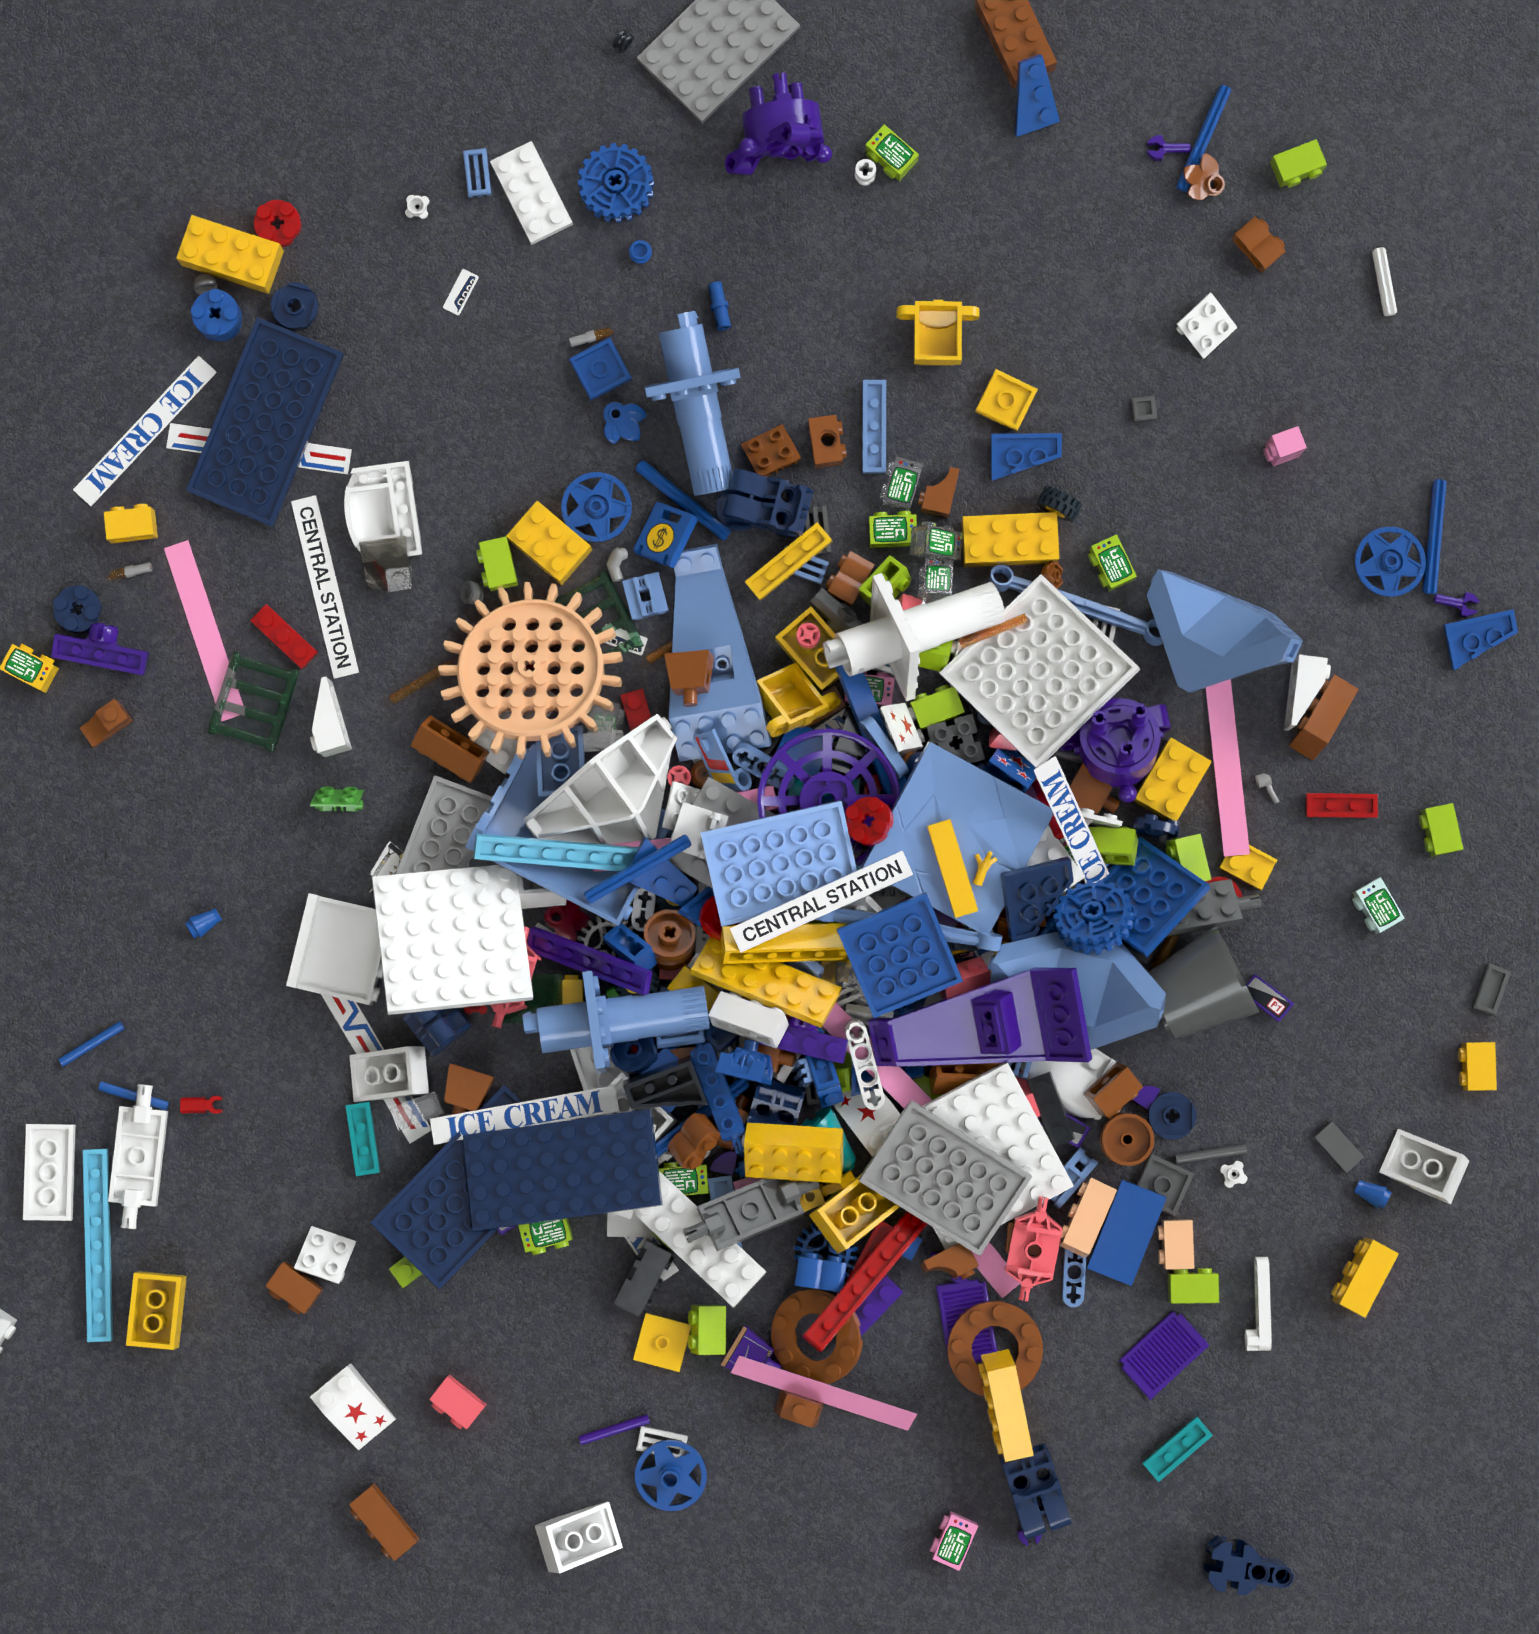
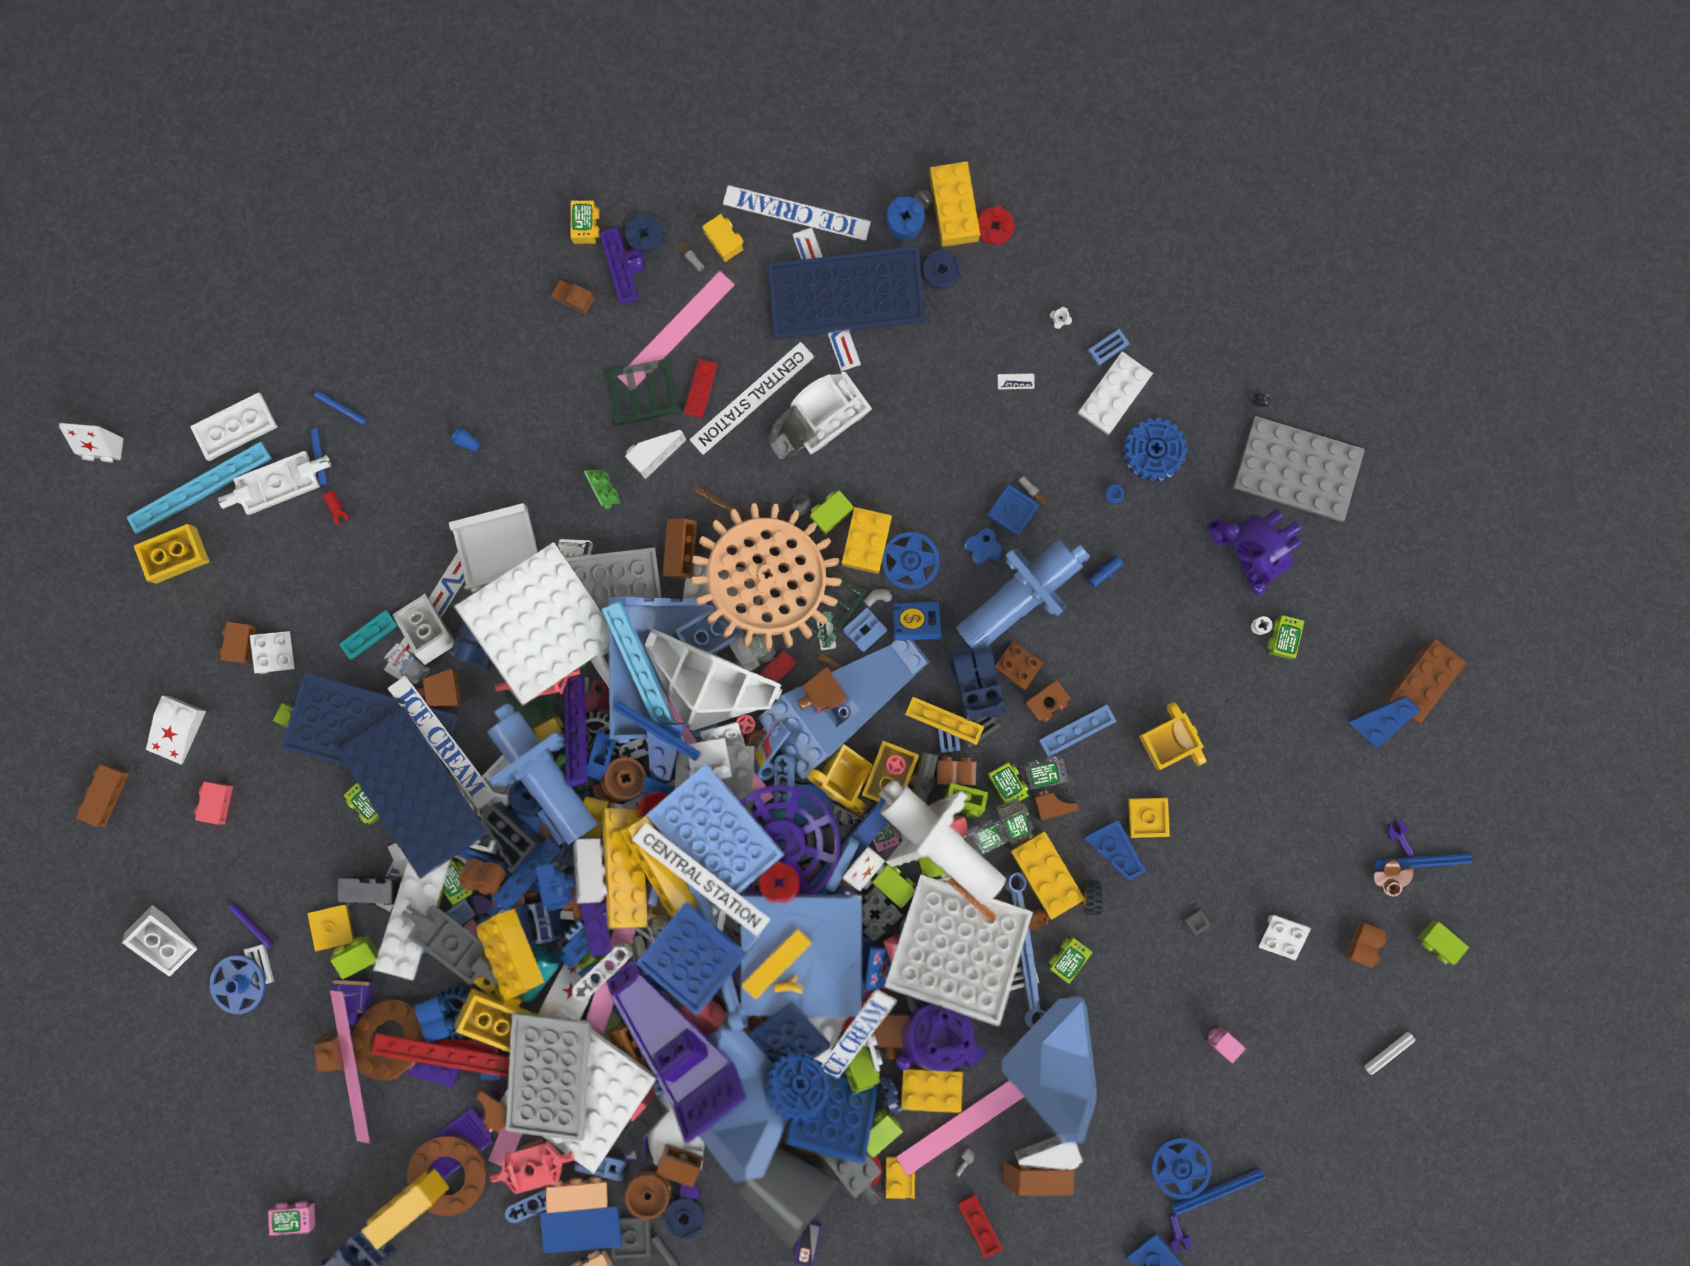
camera: 60 degrees right, 0 degrees up
blue axle [636,460,731,540] -> none

